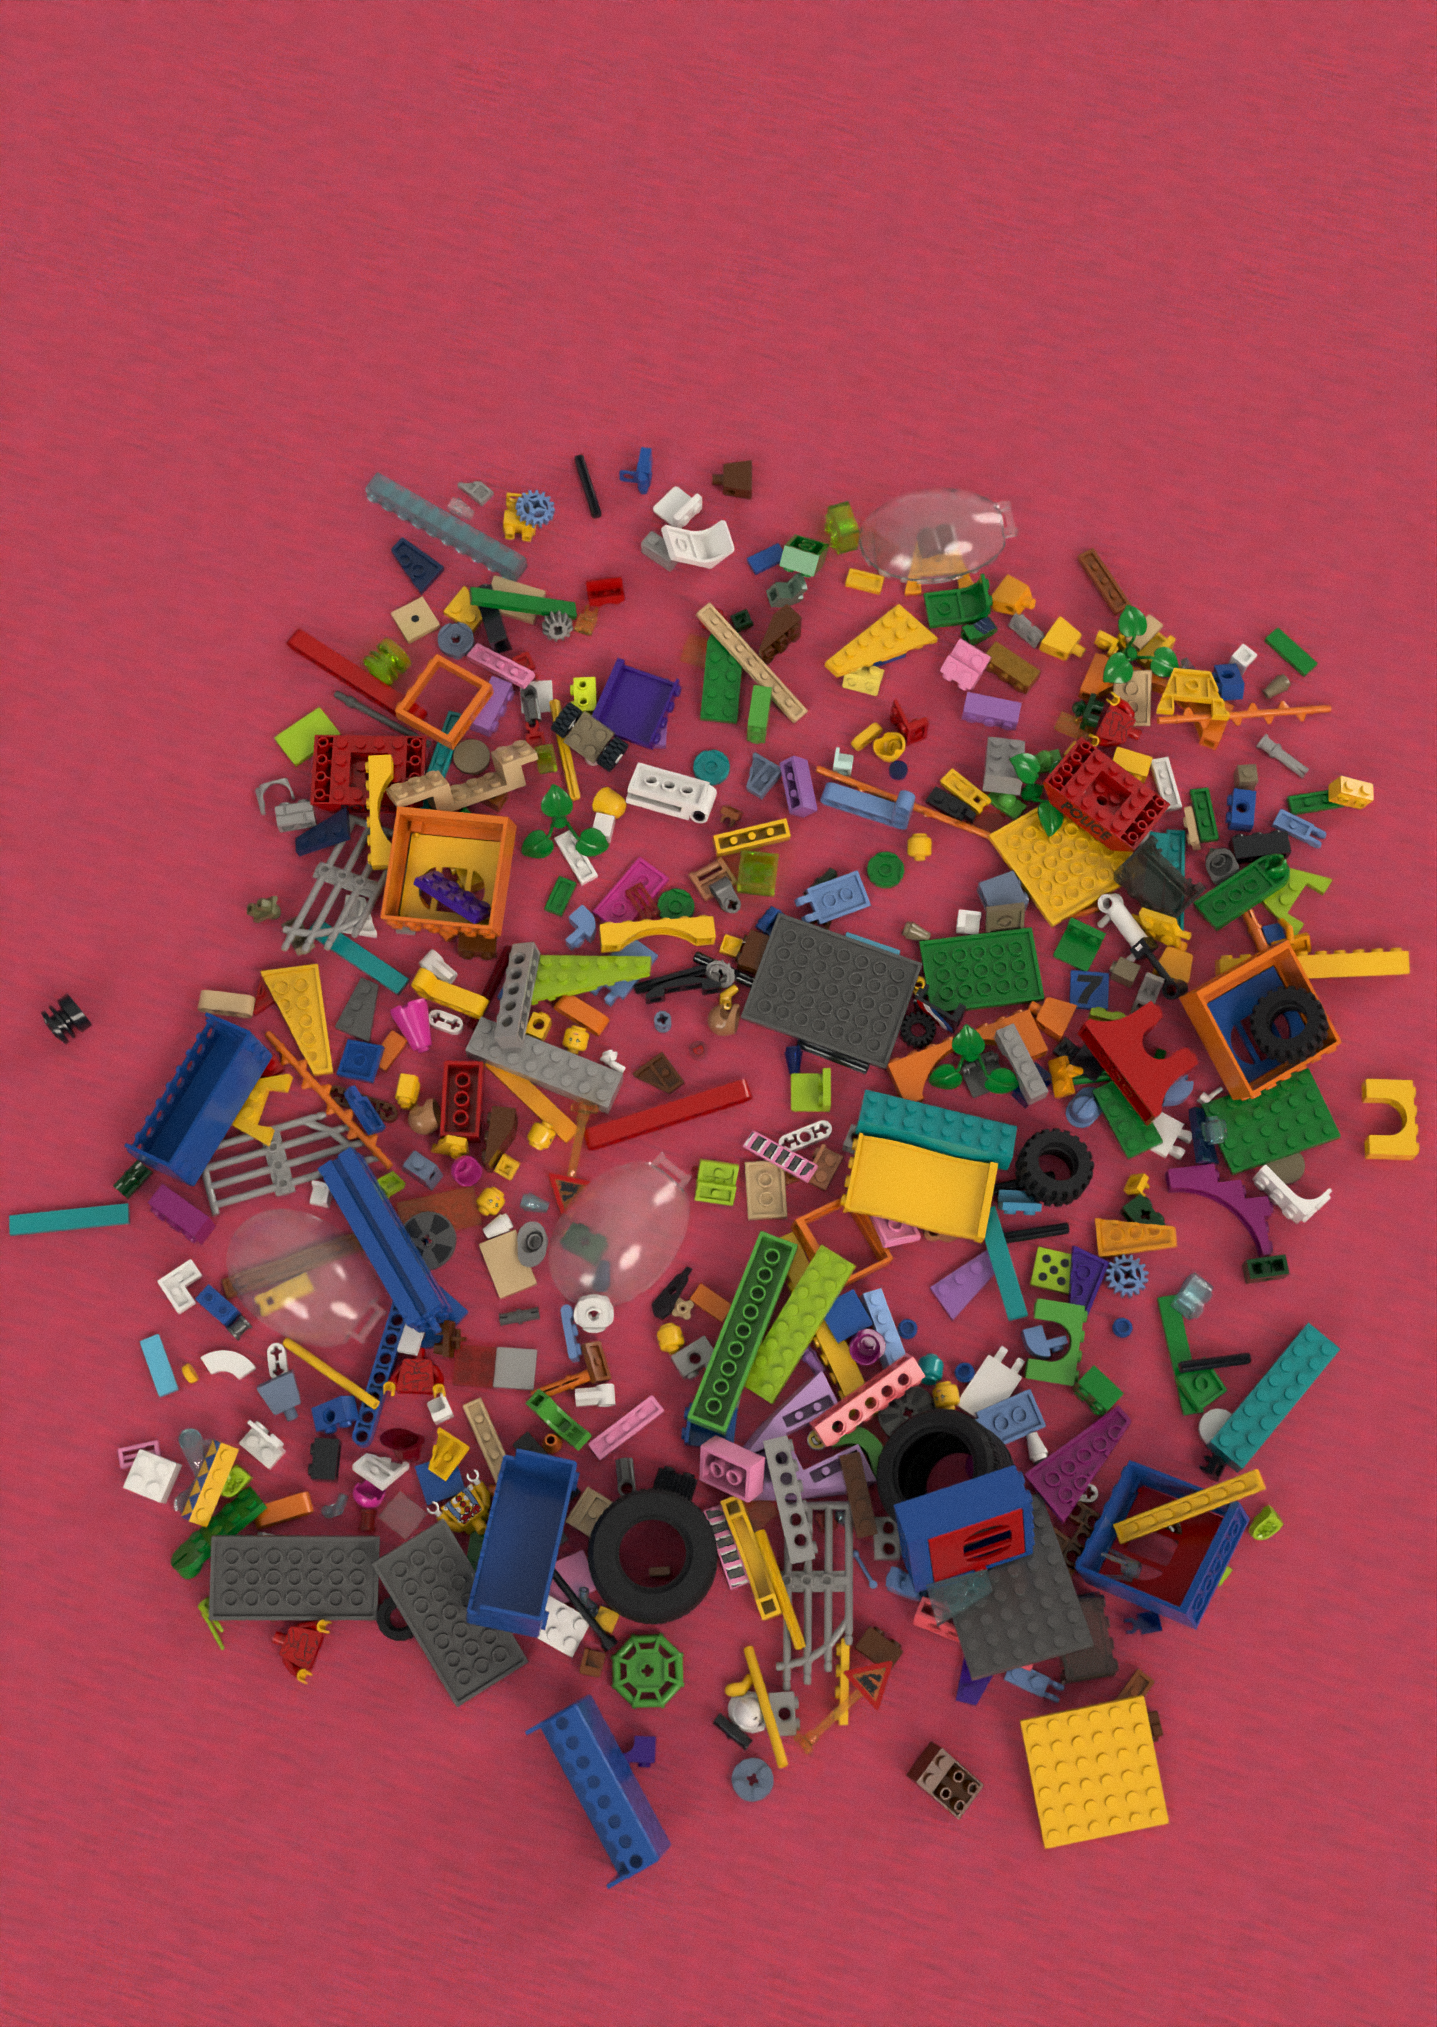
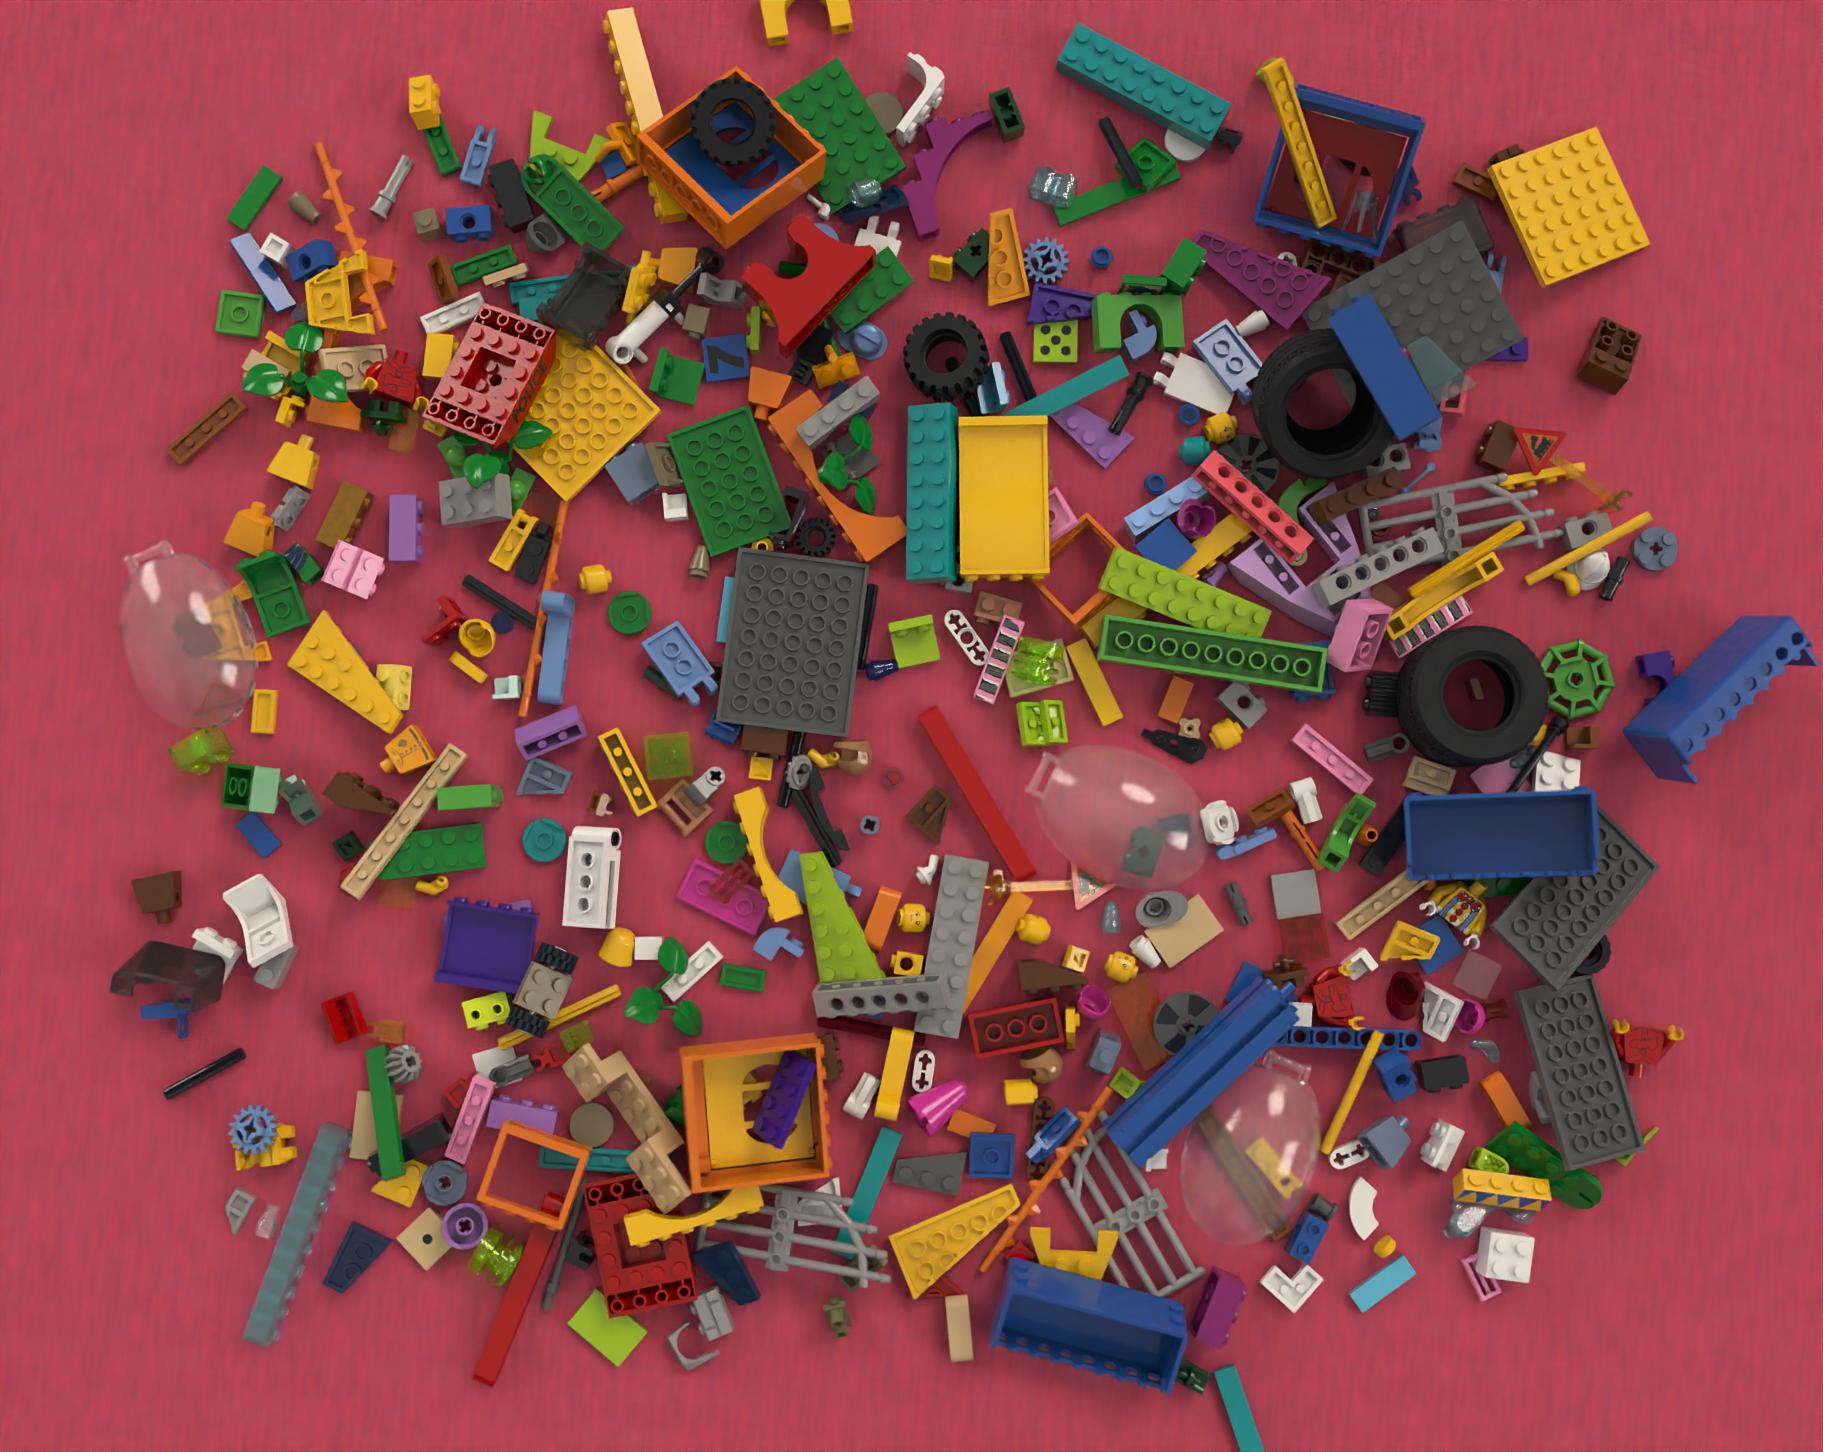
camera: 105 degrees left, 15 degrees up
none -> clear smoke windscreen [109,940,225,1012]
none -> bright green tile [215,289,266,340]
none -> tile [229,232,296,315]
none -> light orange torso [380,724,437,774]
none -> yellow arm [415,876,449,896]
none -> dark orange plate [427,254,459,305]
none -> medium lavender brick [442,1203,488,1249]
none -> black axle [462,575,537,630]
none -> black hinge [564,1230,596,1271]
none -> clear neon green wheel [1011,637,1065,685]
none -> yellow tile [1065,638,1123,727]
none -> black pin [1108,372,1154,436]
none -> green tile [1118,274,1167,295]

